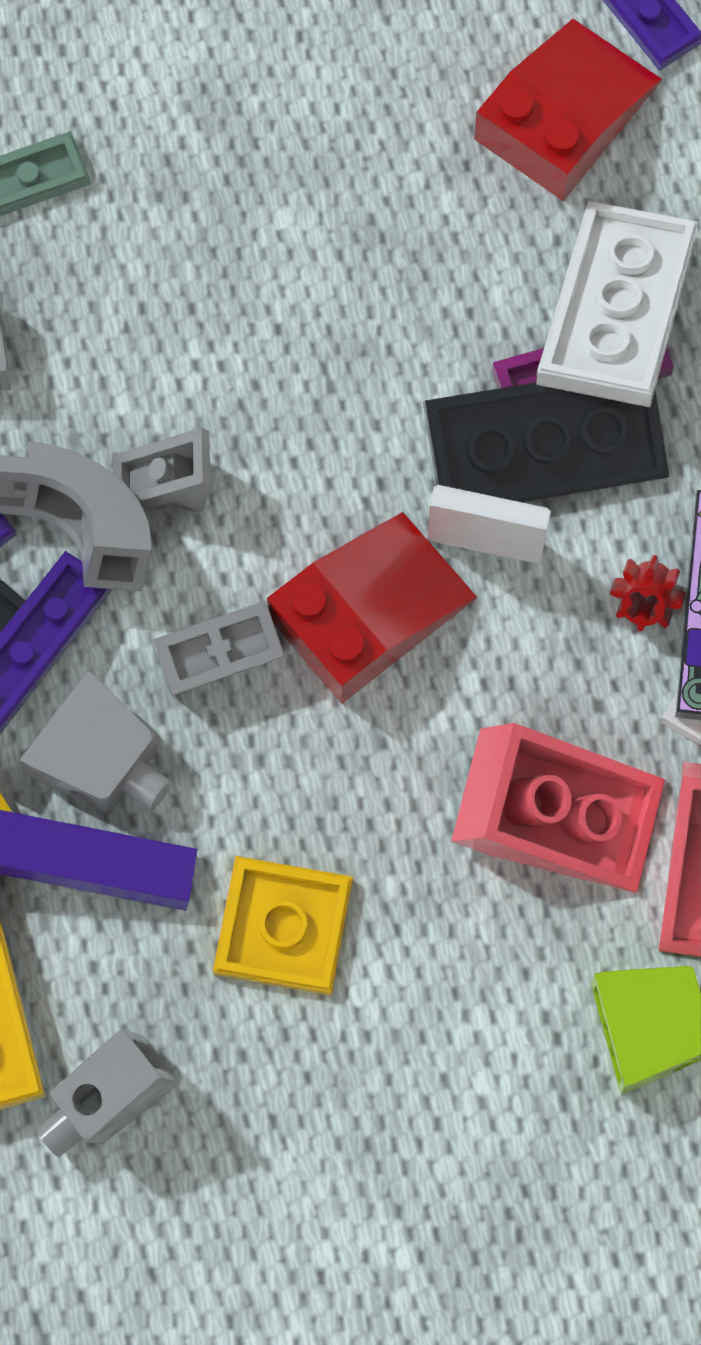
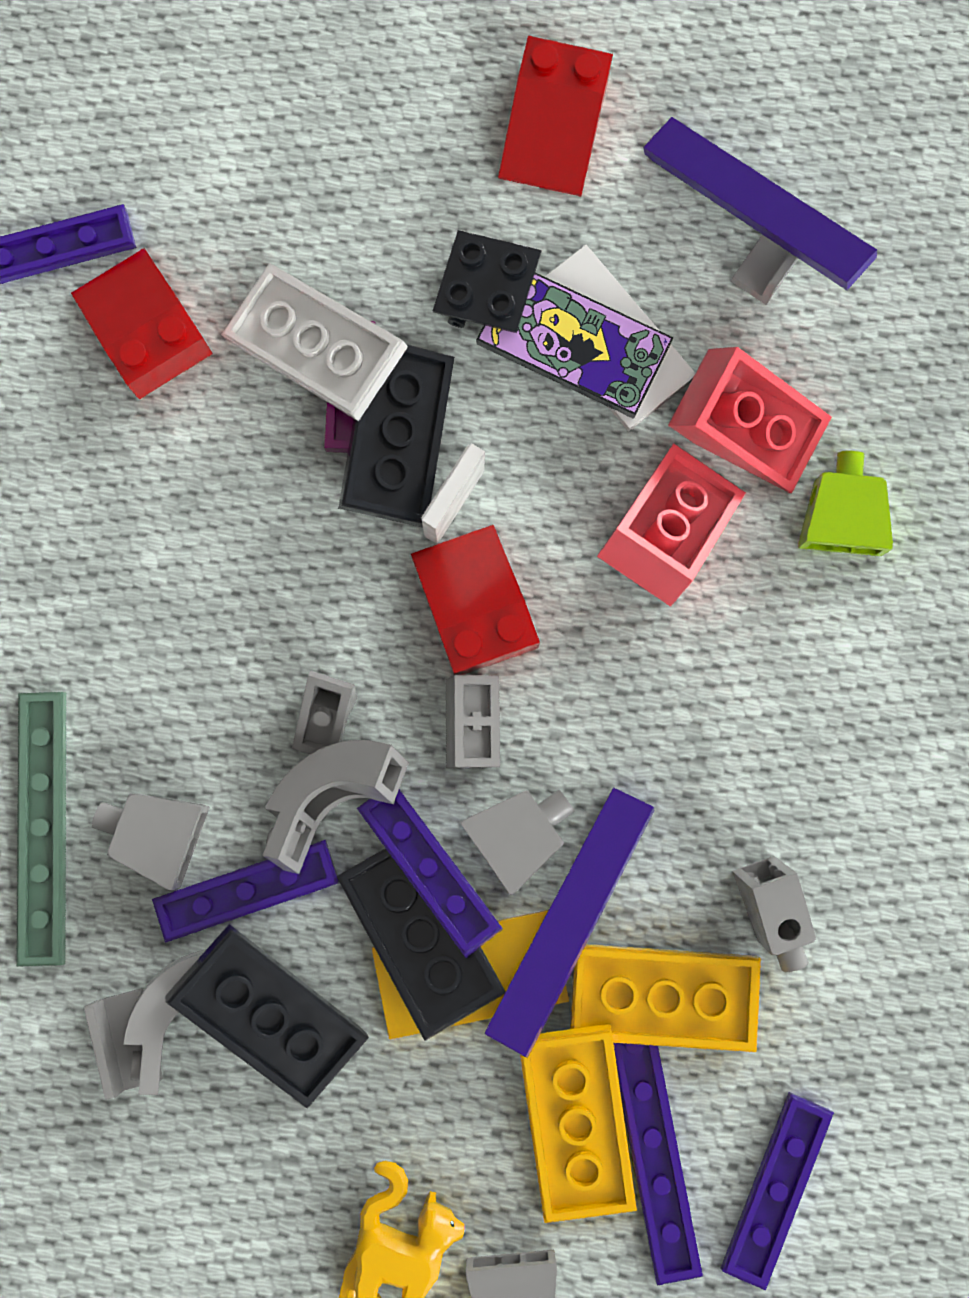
camera: 70 degrees left, 10 degrees up
yellow tile [213,856,353,996] -> none
red gear [610,555,686,632] -> none

